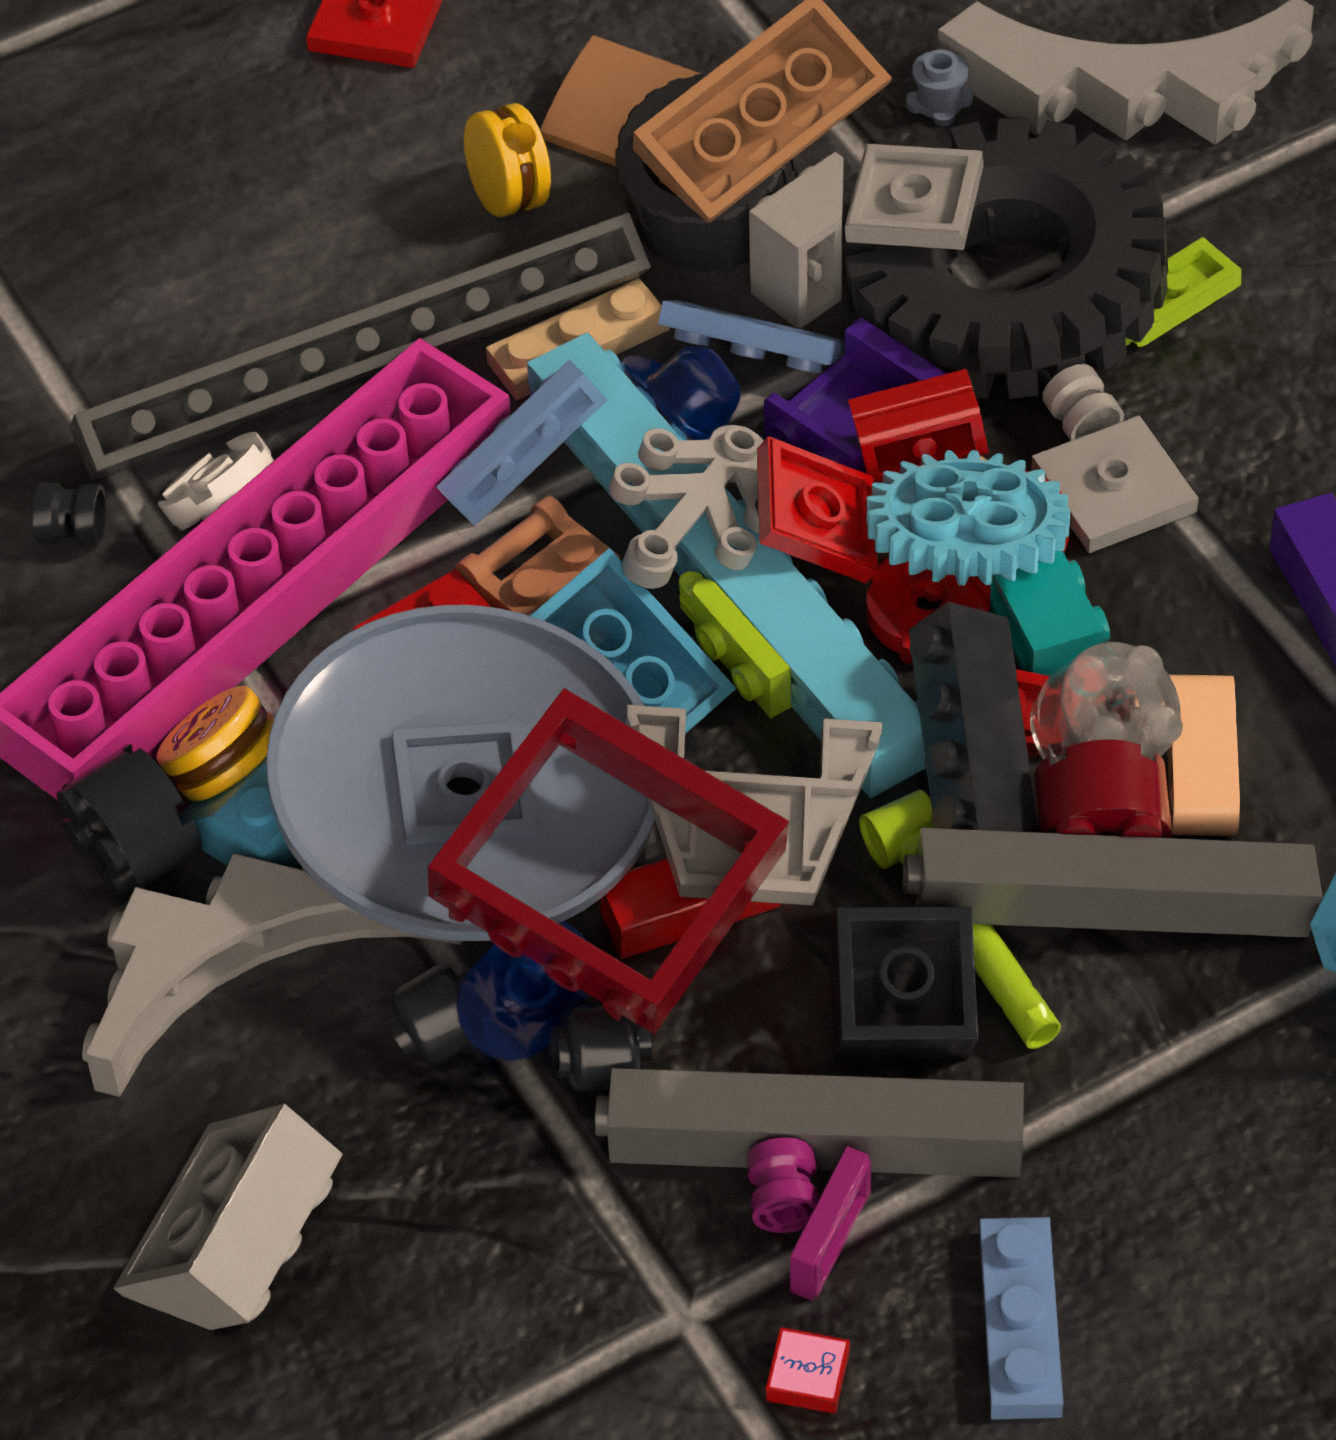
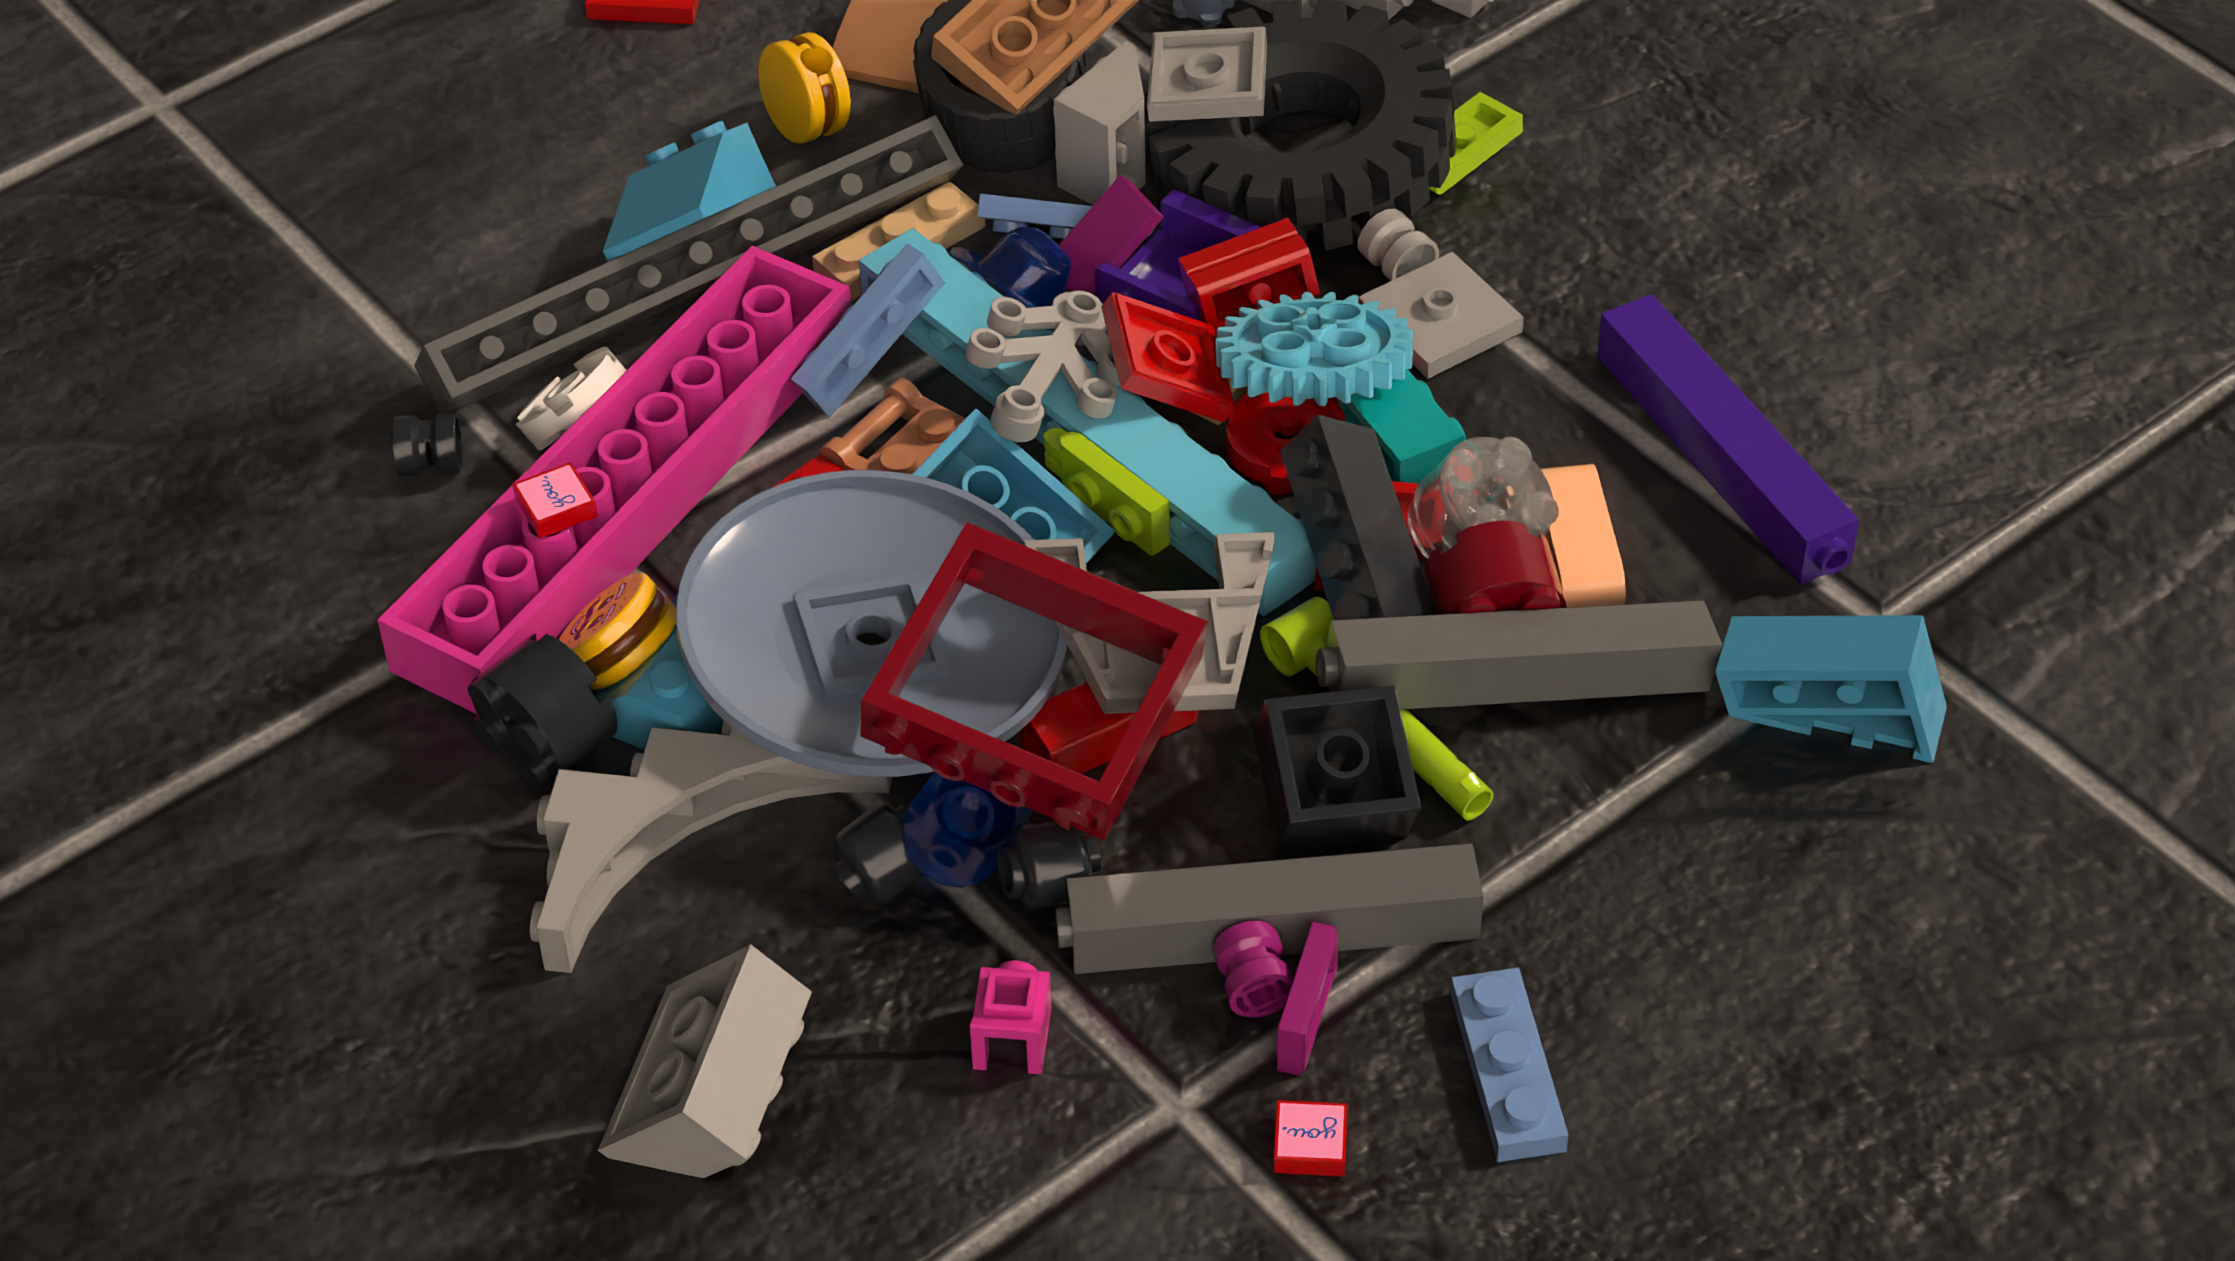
camera: 10 degrees left, 5 degrees down
none -> tile [512,462,598,539]
none -> dark azure slope [603,121,776,262]
none -> dark pink window [970,960,1052,1074]
none -> magenta tile [1044,175,1164,296]

